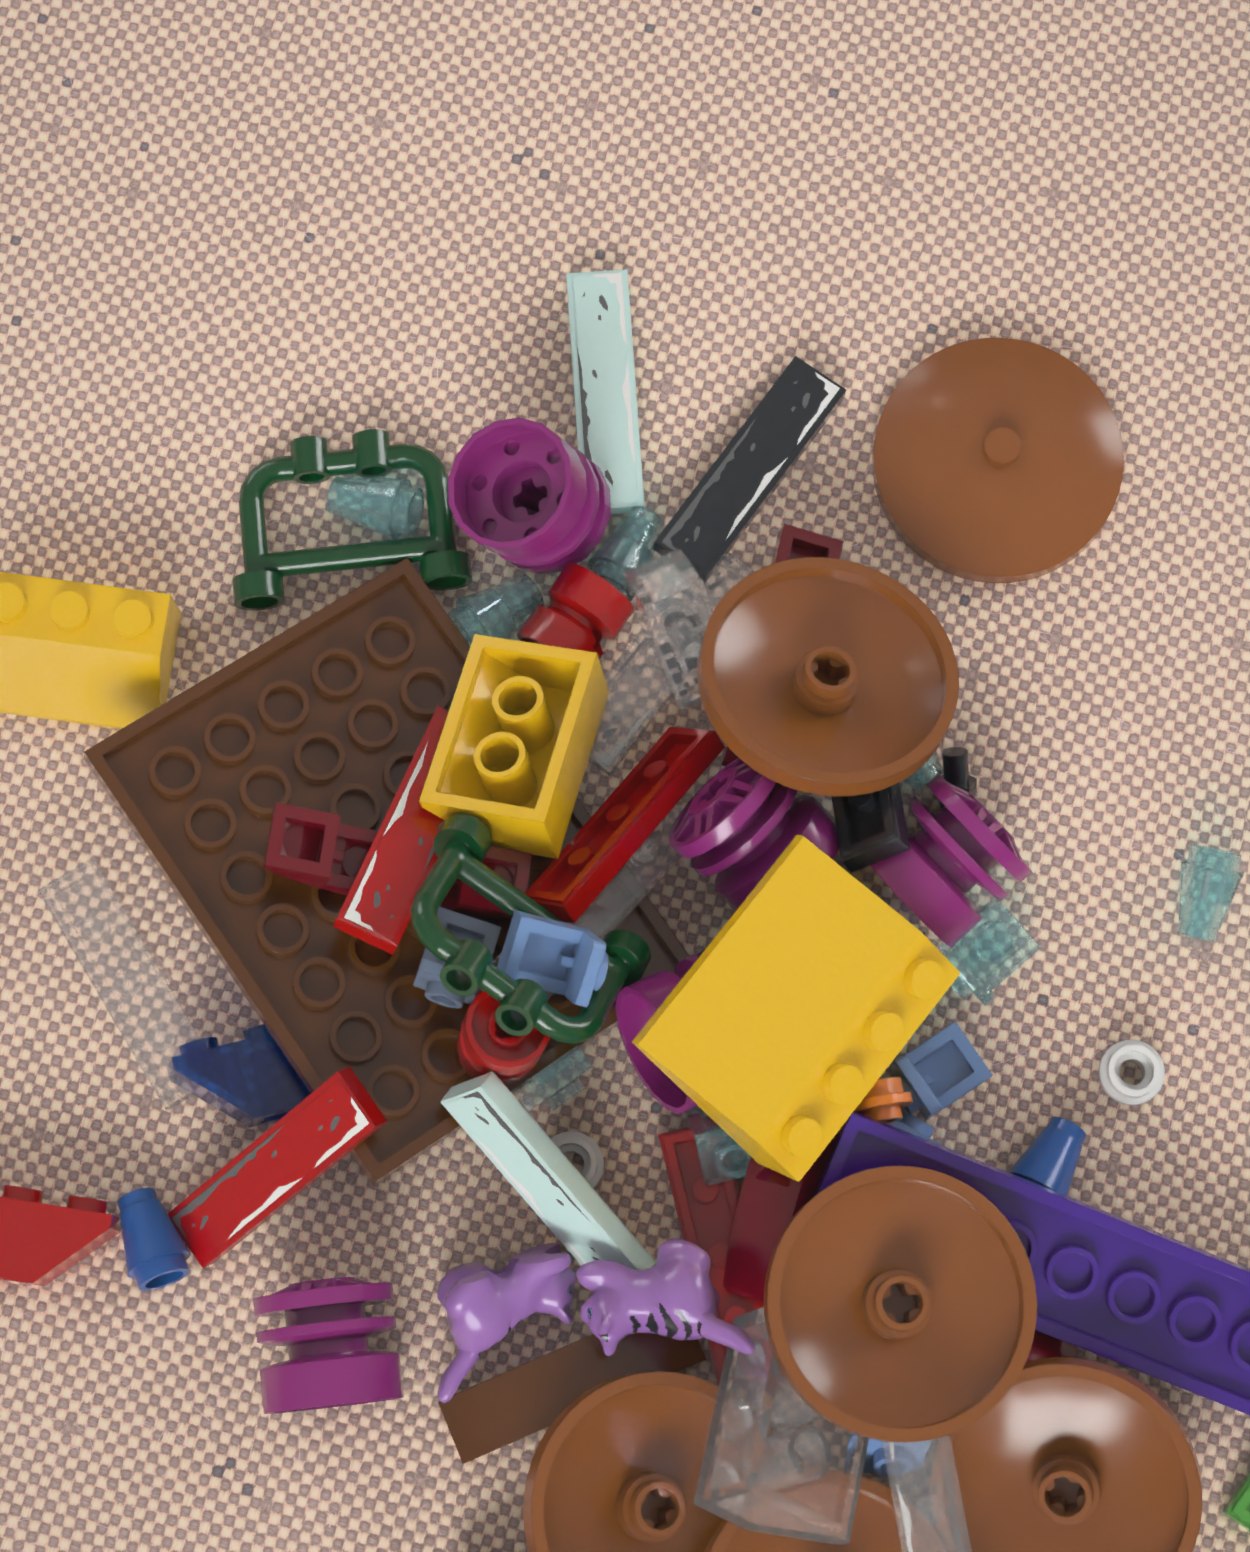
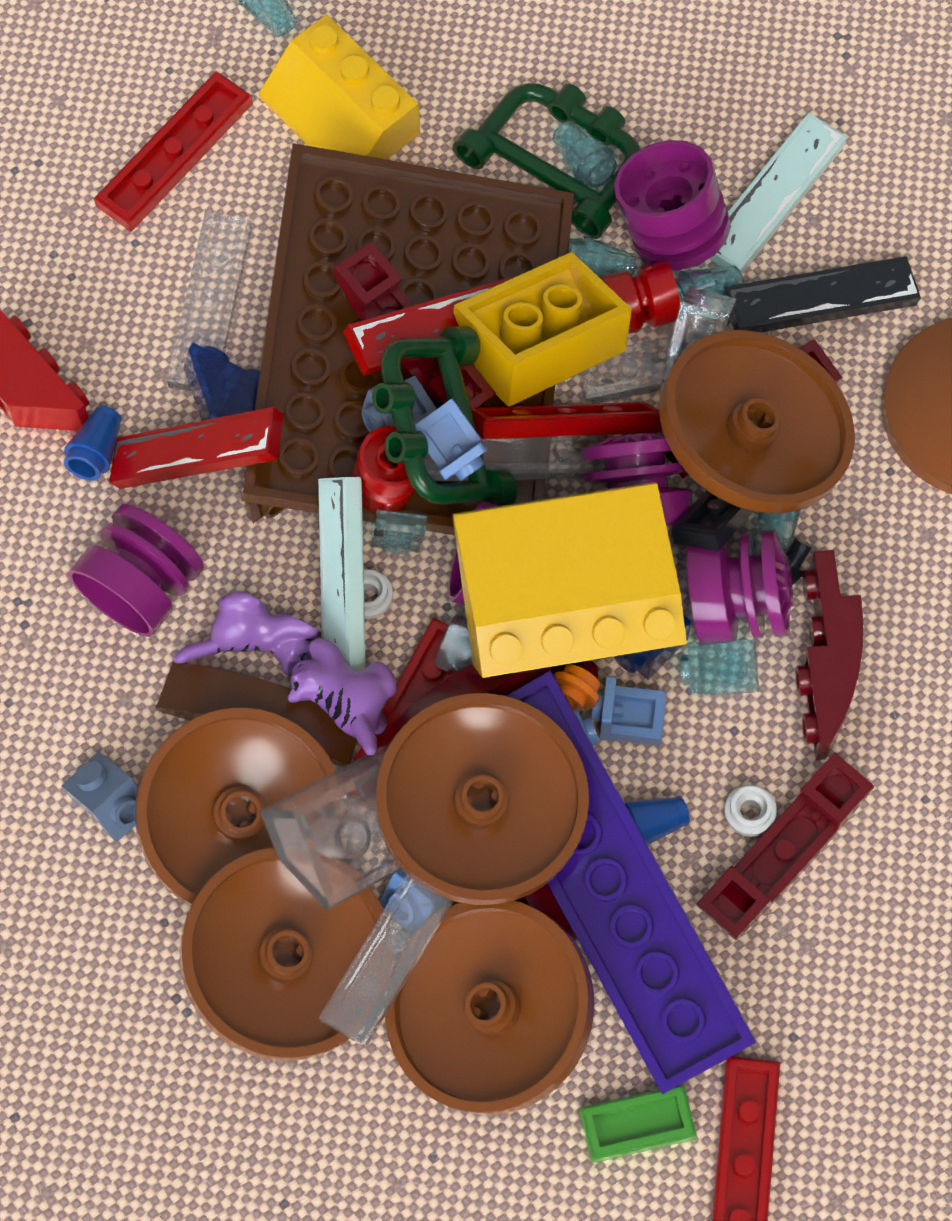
camera: 40 degrees right, 10 degrees down
clear light blue cone [1177,844,1245,942] -> none
none -> dark red slope [696,752,874,940]
none -> dark red slope [795,550,863,760]

